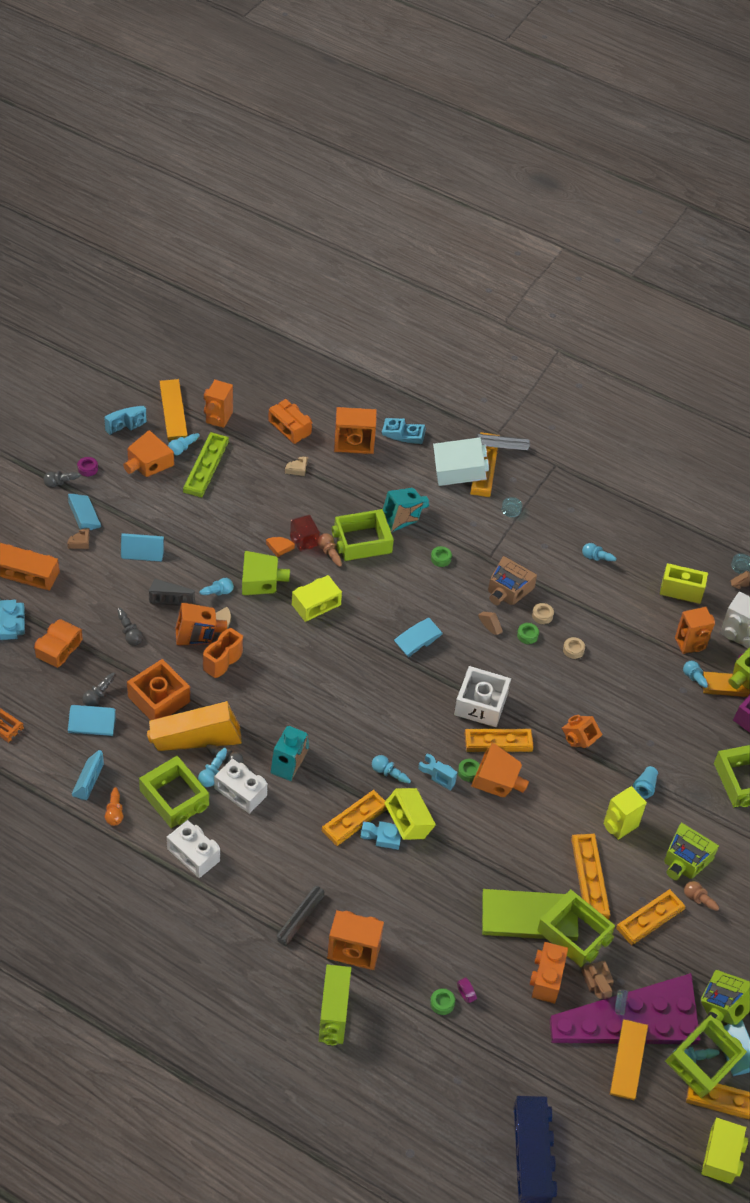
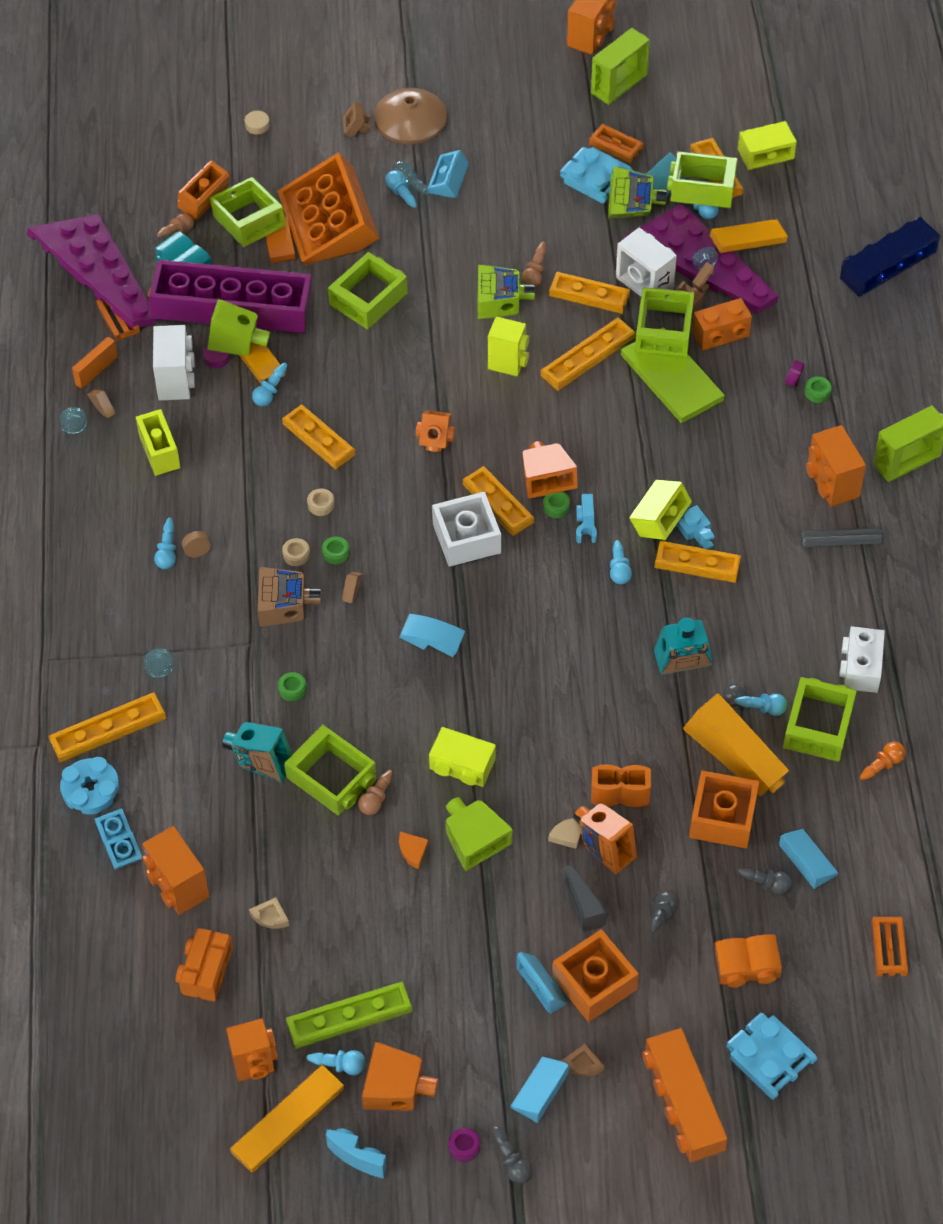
camera: 120 degrees left, 5 degrees up
medium azure slope [72,750,104,800] -> none
medium azure bar [199,578,234,596] -> none
white brick [214,759,268,814] -> none
clear red brick [290,515,320,551] -> none
light aqua brick [433,437,489,486] -> none
axle [475,434,530,451] -> none
medium azure cone [633,766,658,799] -> none
orange brick [675,607,715,654] -> none
none -> medium azure plate [60,757,120,815]
none -> medium nougat tile [182,531,211,558]
none -> light orange tile [282,404,356,470]
none -> orange brick [552,929,639,1023]
none -> white brick [616,227,677,296]

